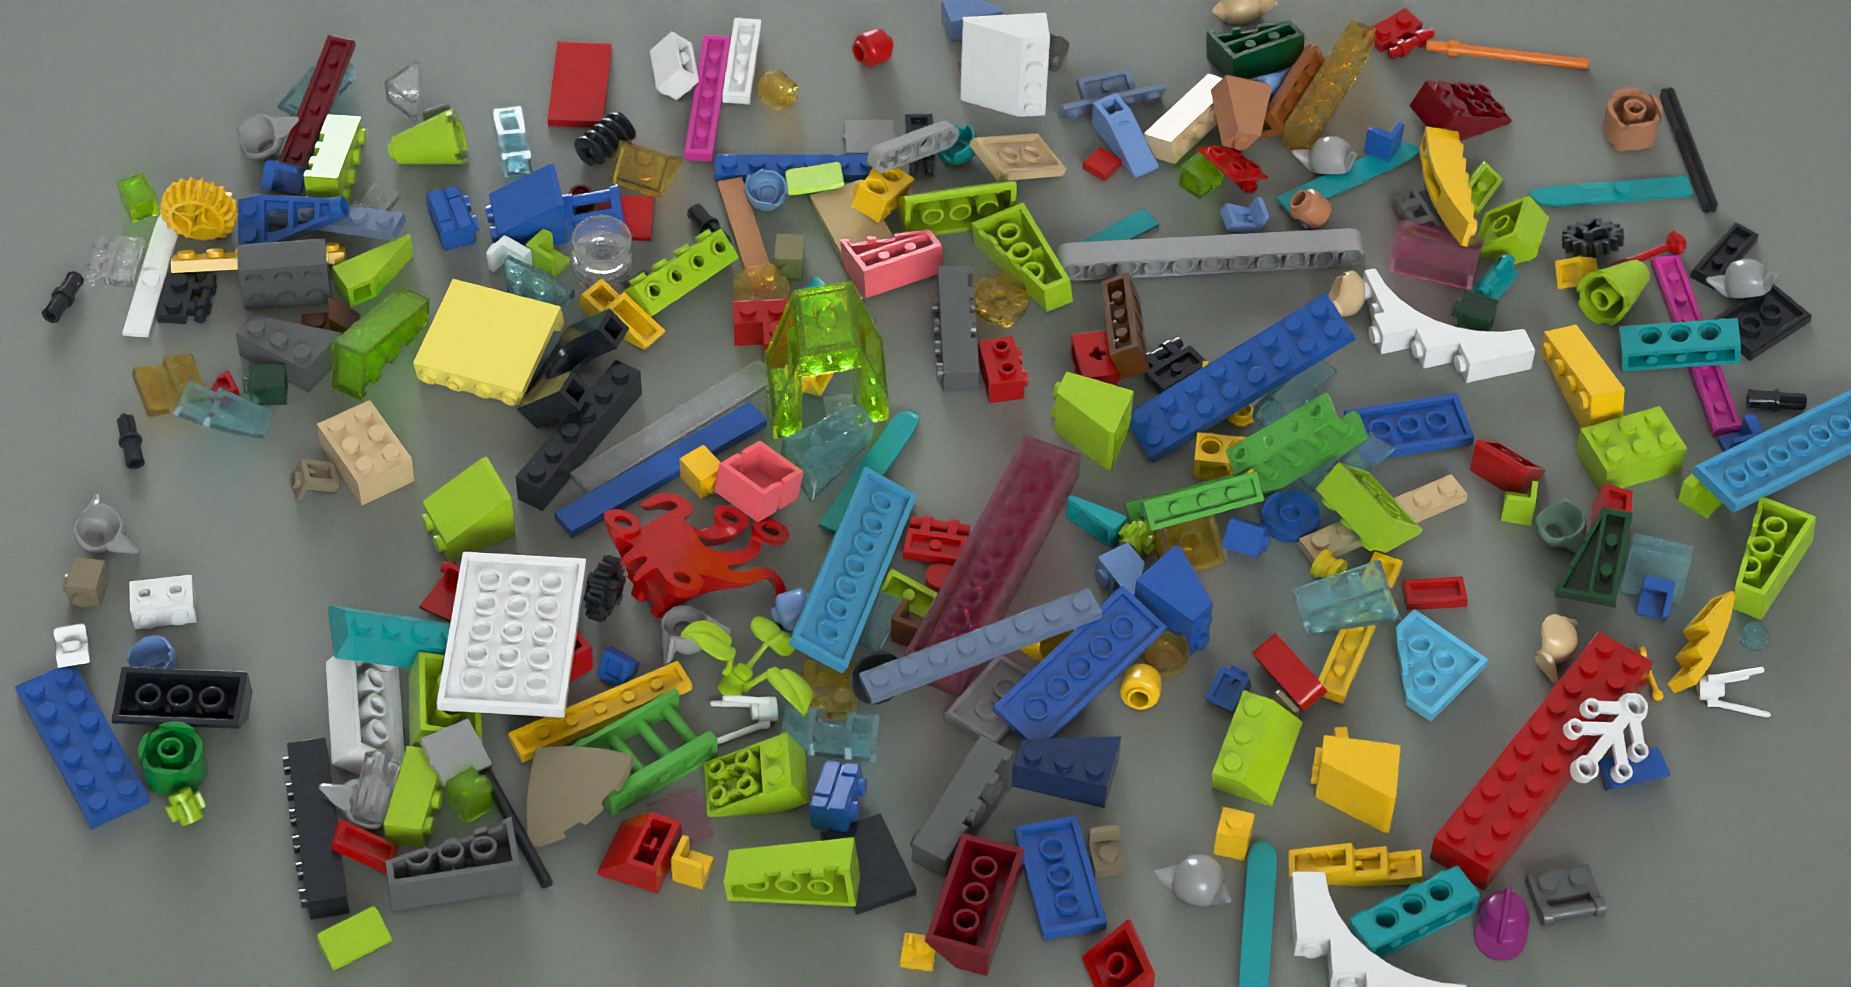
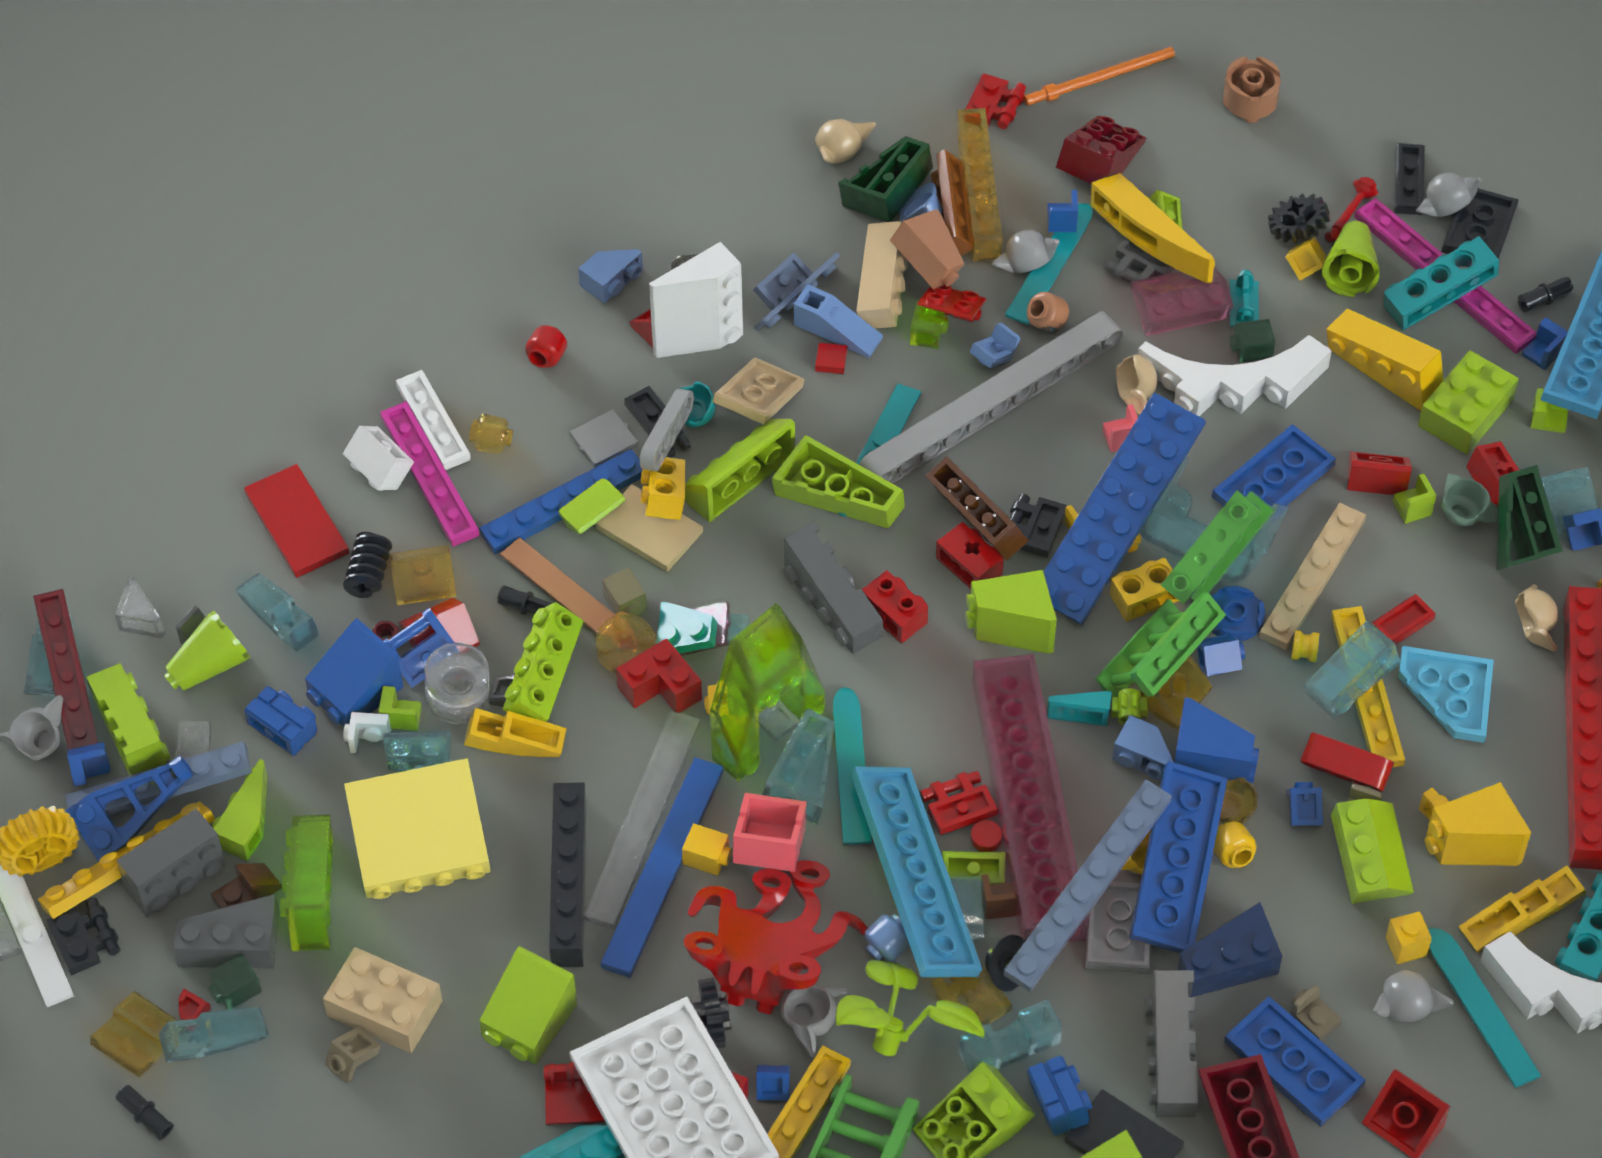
camera: 30 degrees left, 5 degrees up
black arch [517,308,629,428] -> none
white plant [710,695,778,744] -> none
medium blue hair [744,169,788,211] -> none
coral wedge [840,230,943,298] -> none
clear yellow plate [974,274,1029,328] -> none
lime slope [1316,462,1423,553] -> none
lime slope [1472,195,1549,265] -> none
teal piece [1529,175,1693,208] -> none
black axle [1659,87,1718,213] -> none

